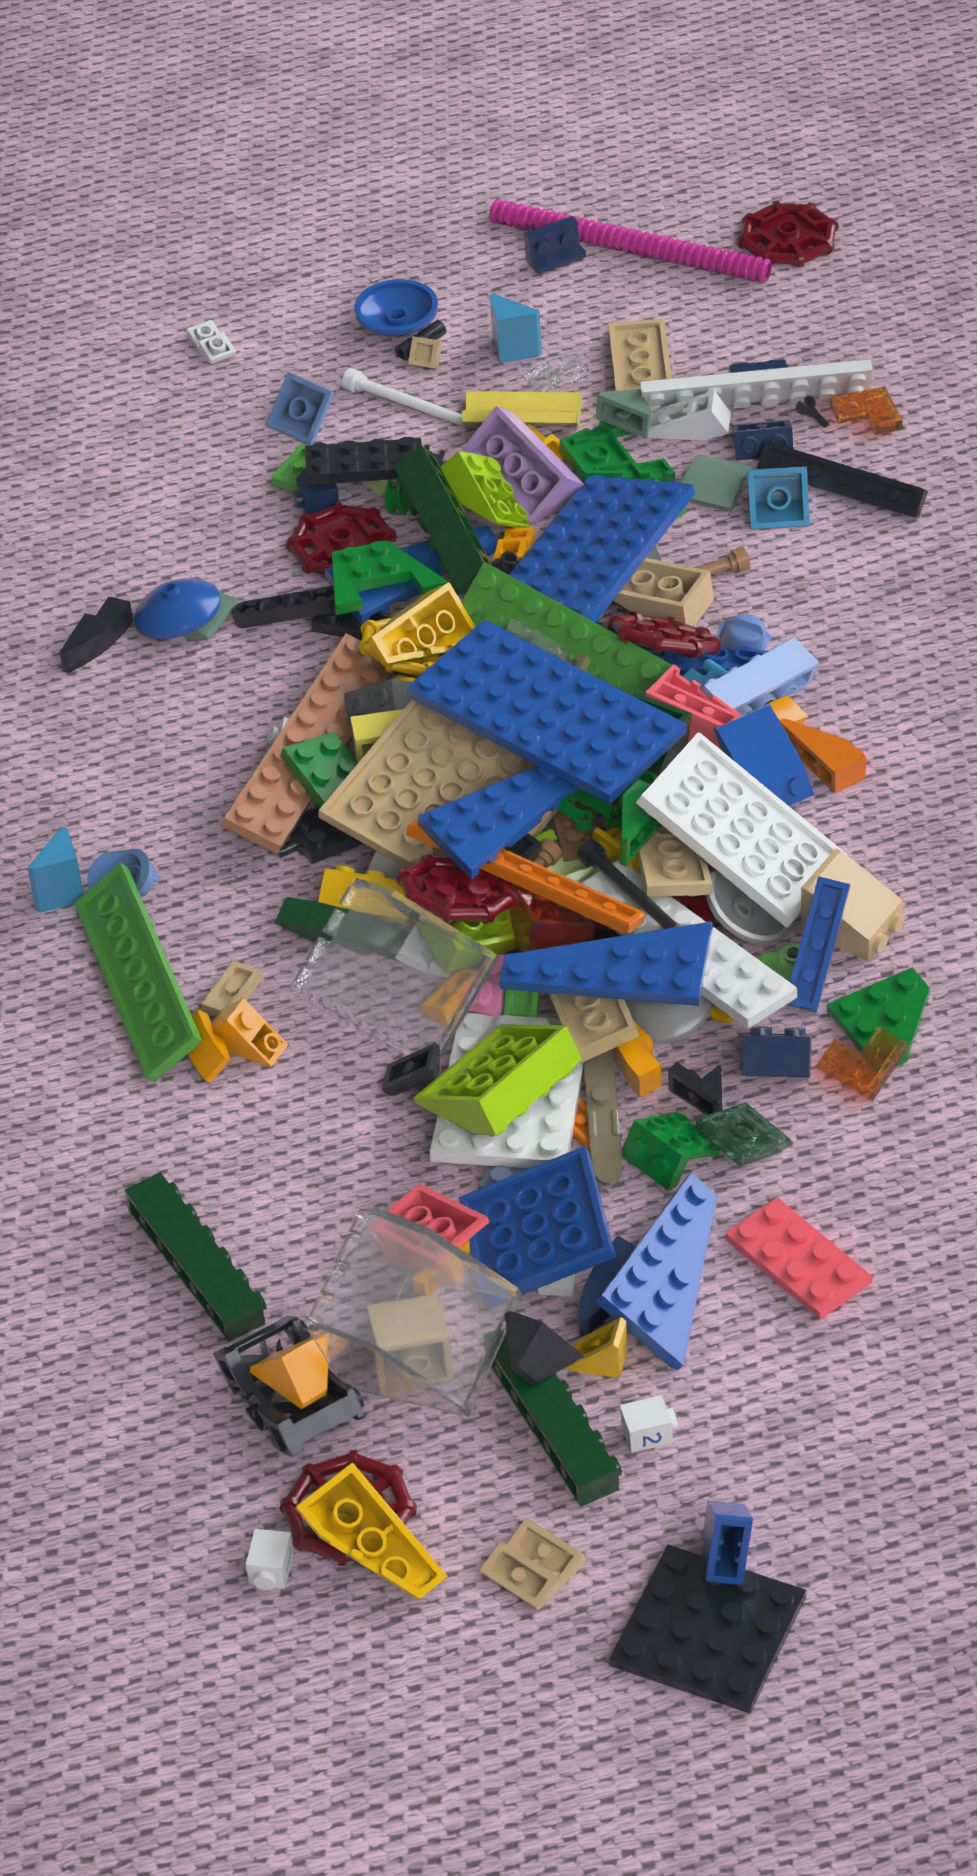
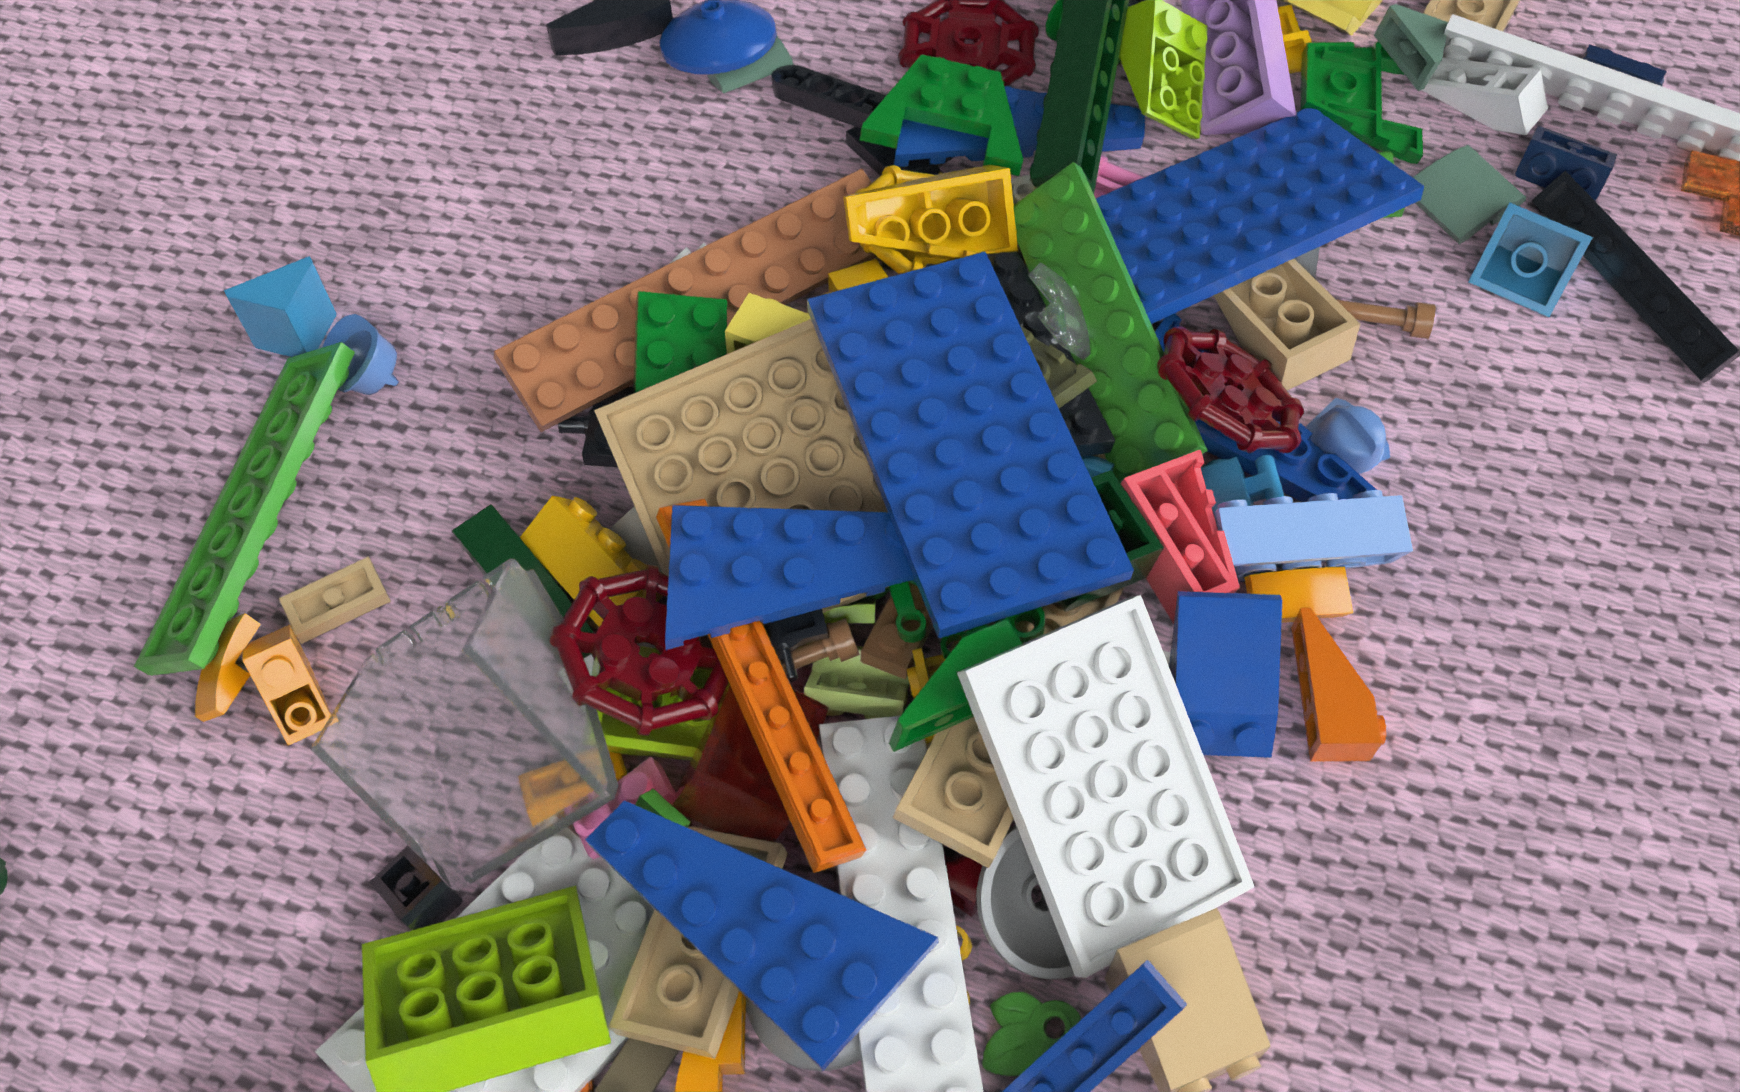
camera: 30 degrees right, 15 degrees up
dark grey brick [344,678,412,724] -> none
black hand [491,552,517,575] -> none
light orange slope [494,526,536,561] -> none
black piece [577,839,680,929] -> none
black hand [796,395,830,428] -> none

